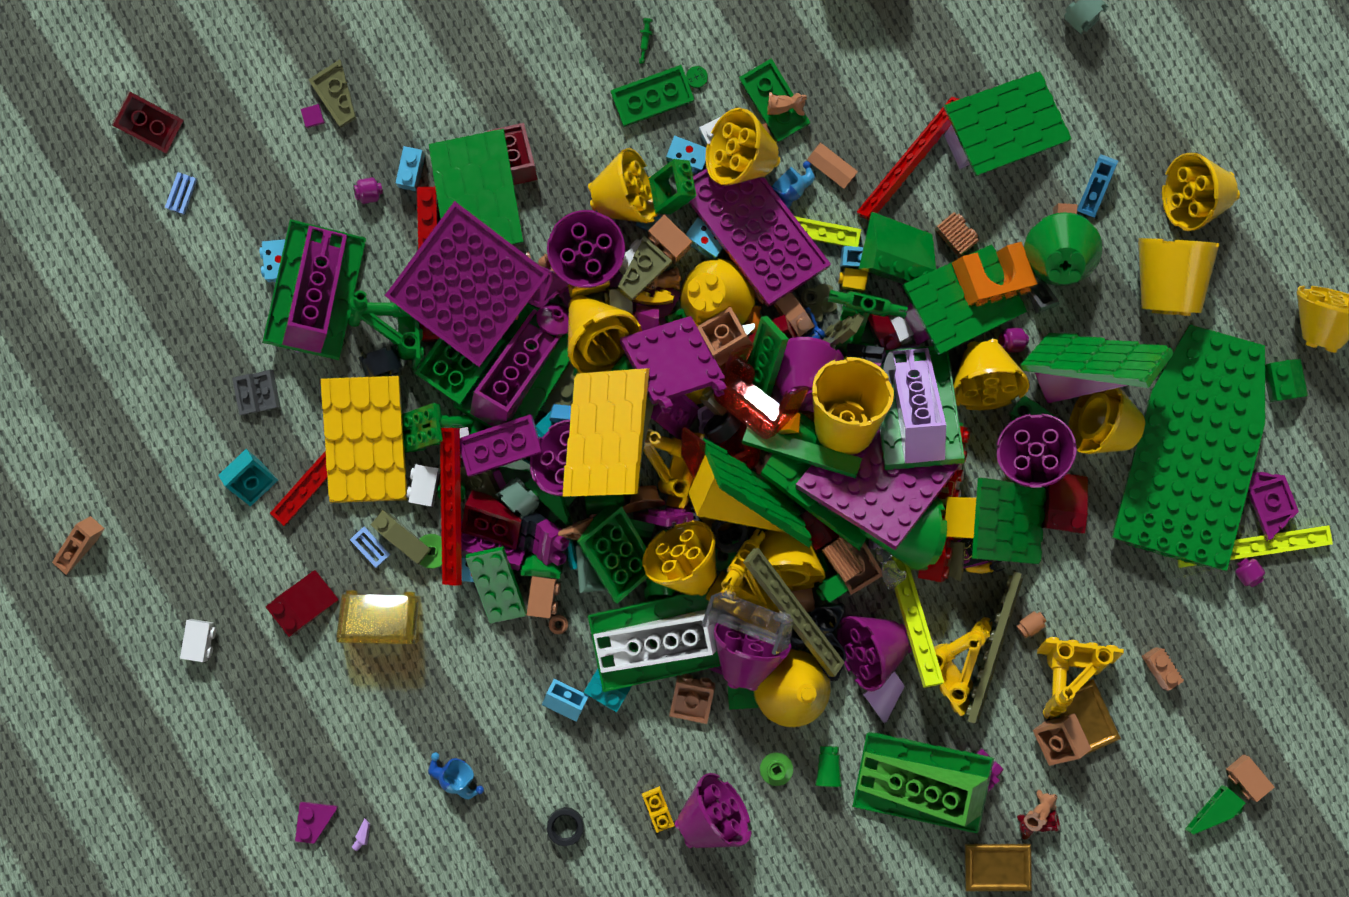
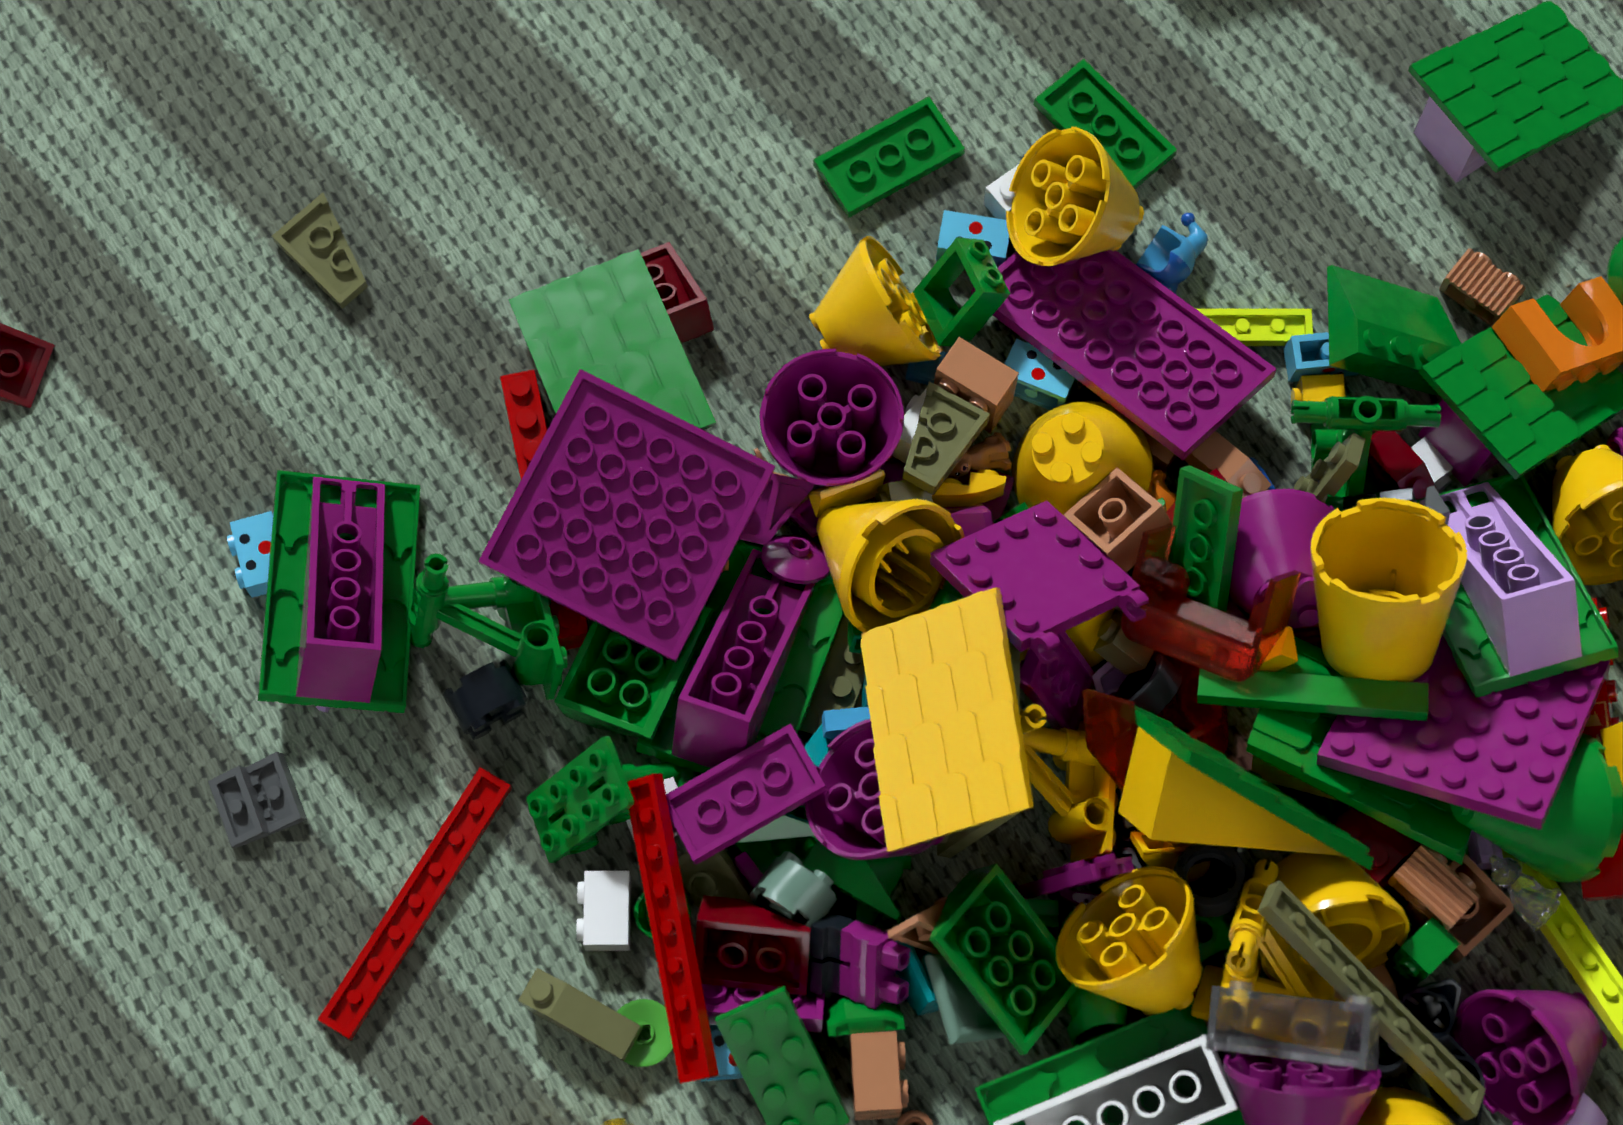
camera: 10 degrees left, 15 degrees down
light blue tile [165,172,197,215] -> none
teal slope [218,449,278,507] -> none
magenta tile [300,104,325,128] -> none
yellow piece [321,376,407,503] -> none
light blue tile [350,527,391,568] -> none
magenta head [353,177,383,204] -> none
medium azure brick [396,146,425,191] -> none
green plant [584,495,624,518] -> none
nougat piece [623,485,665,513] -> none
green piece [639,18,653,64] -> none
green piece [686,66,708,88] -> none
nougat animal [767,92,807,116] -> none
olive plate [801,284,837,322] -> none
nougat piece [807,142,858,189] -> none
red plate [857,97,959,220] -> none

